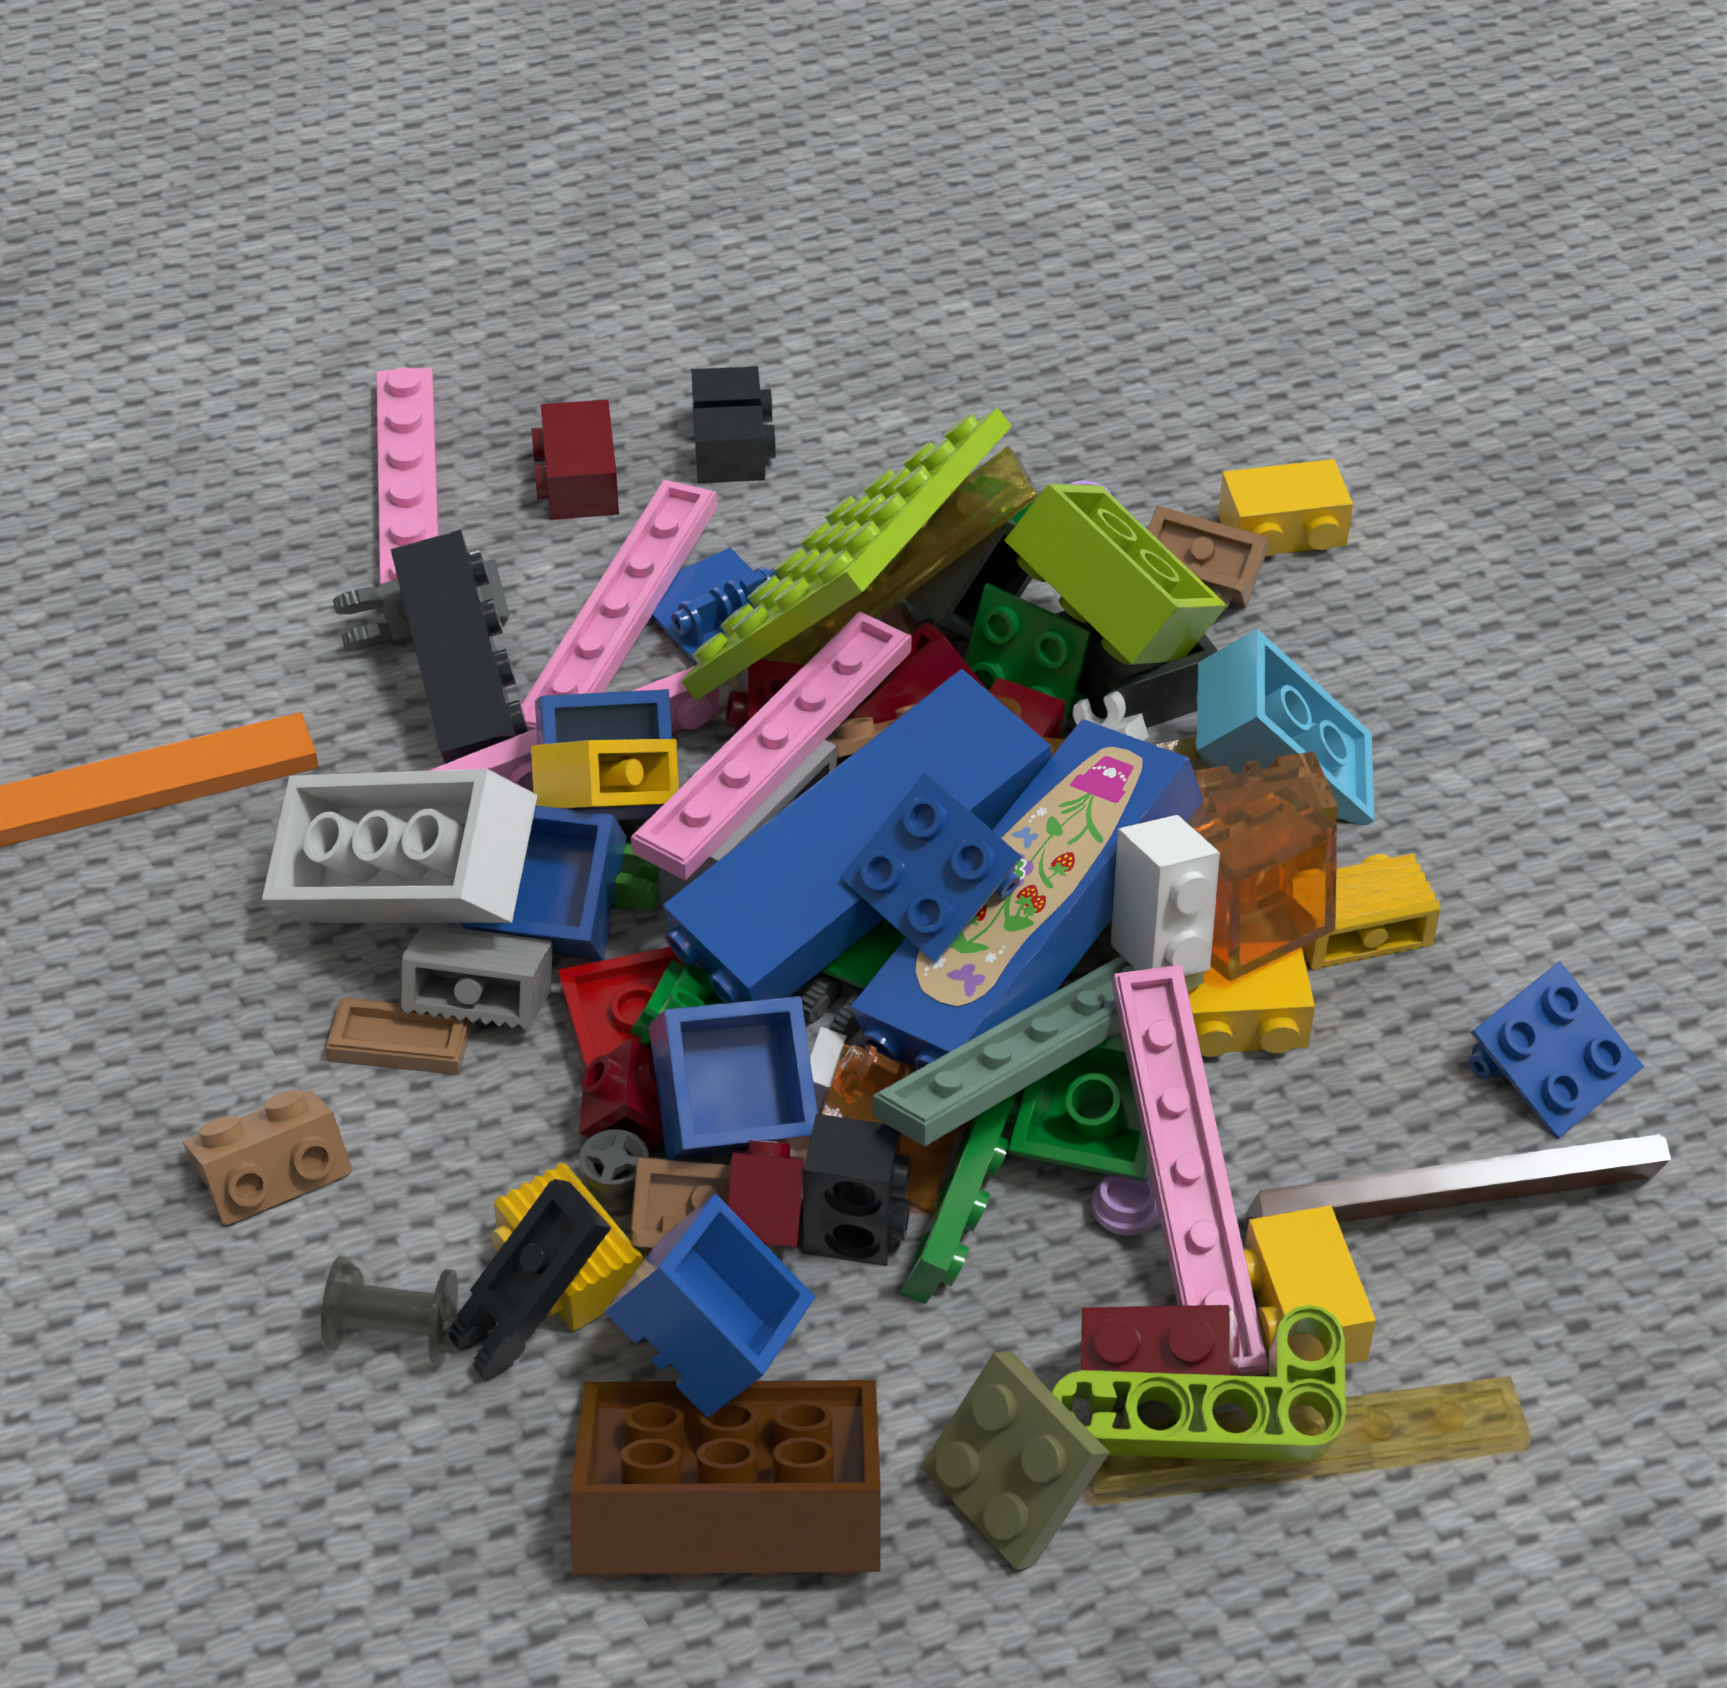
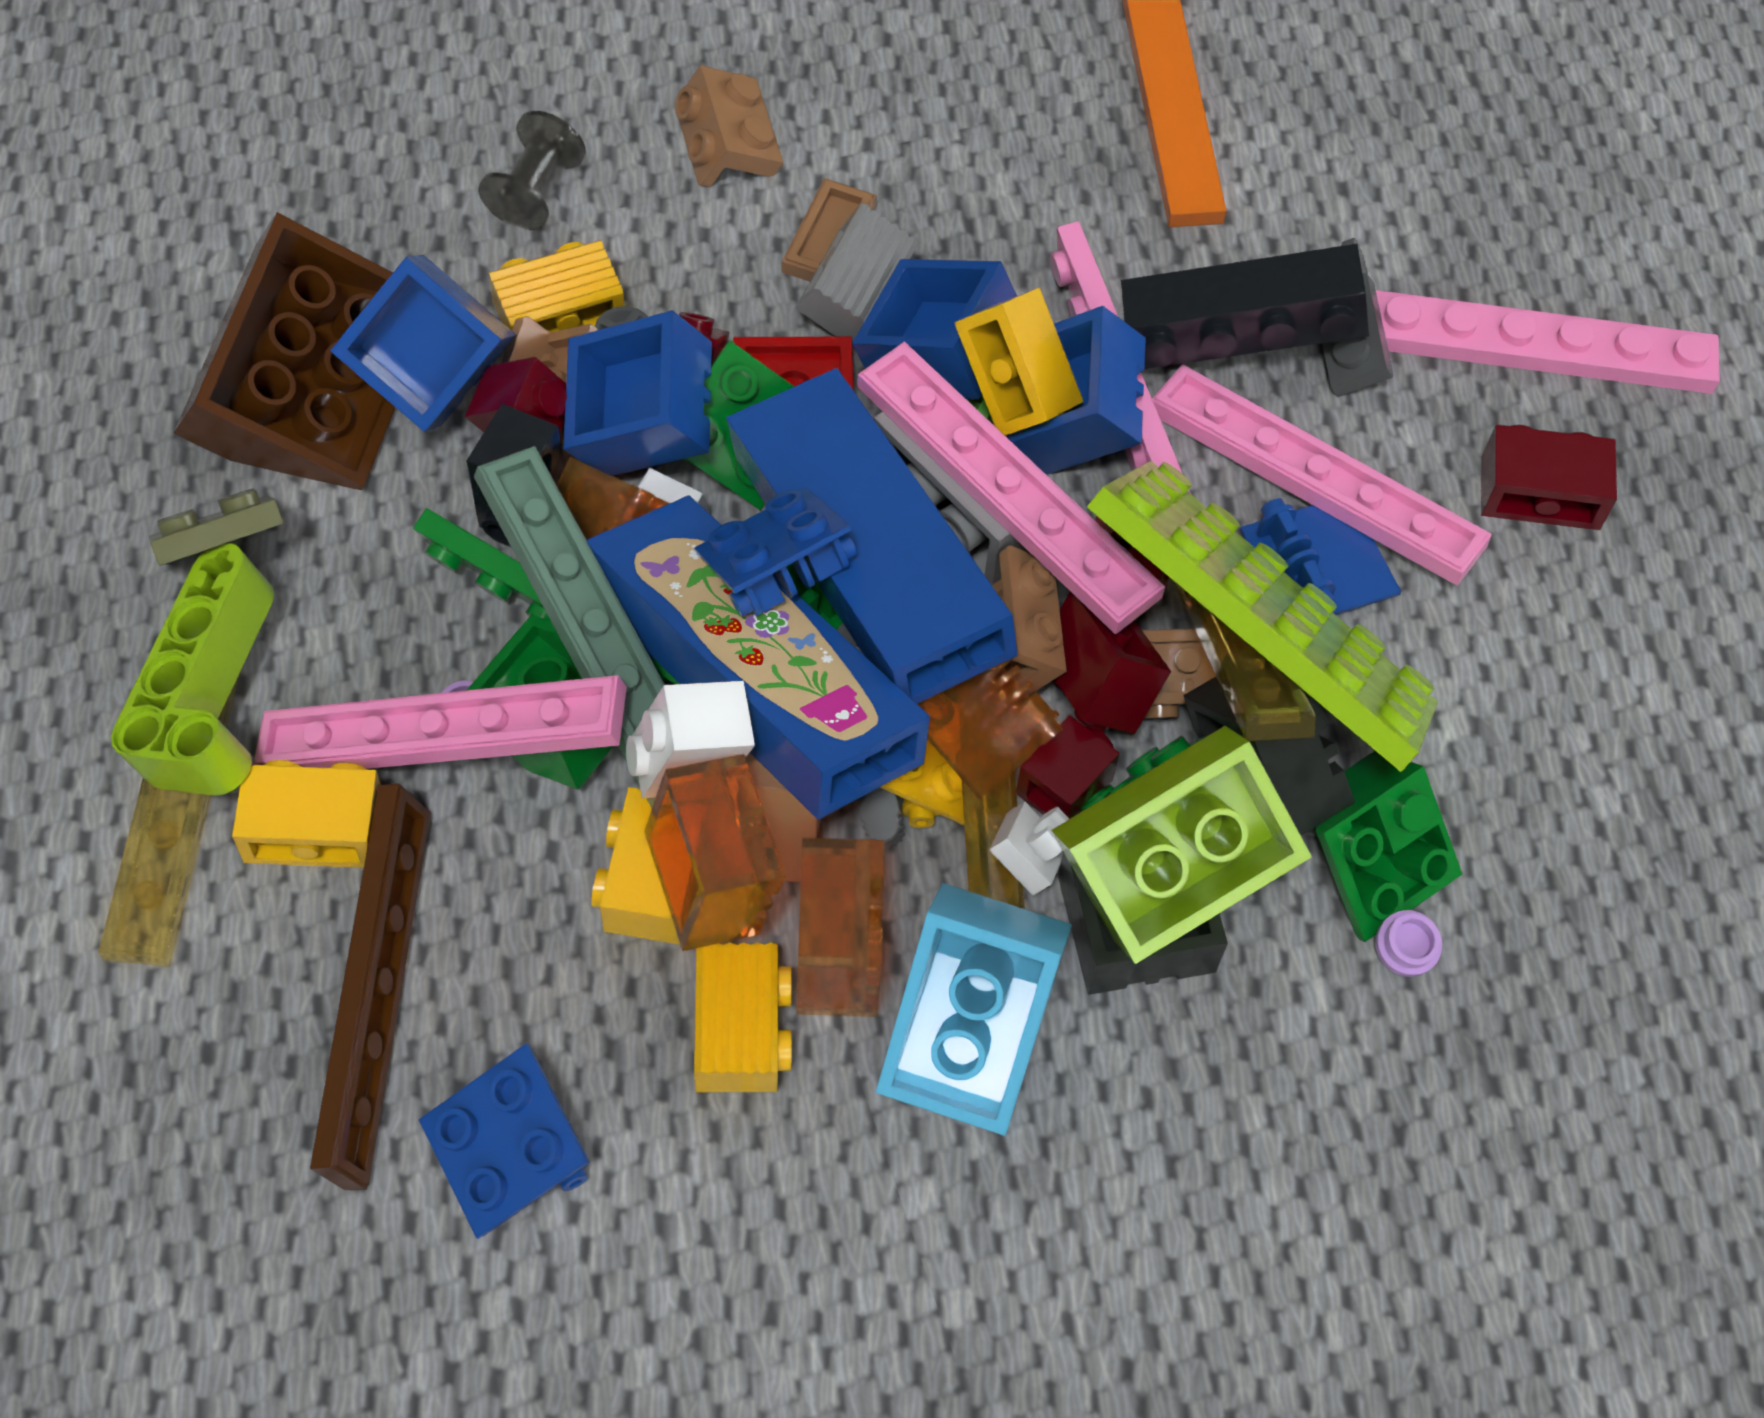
camera: 100 degrees right, 15 degrees up
white brick [262,769,537,923] -> none
black hinge [447,1179,611,1380] -> none
black piece [691,366,776,484] -> none
dark red brick [1081,1305,1240,1376] -> none
medium nougat bracket [1148,505,1269,610] -> none
yellow brick [1218,459,1353,556] -> none

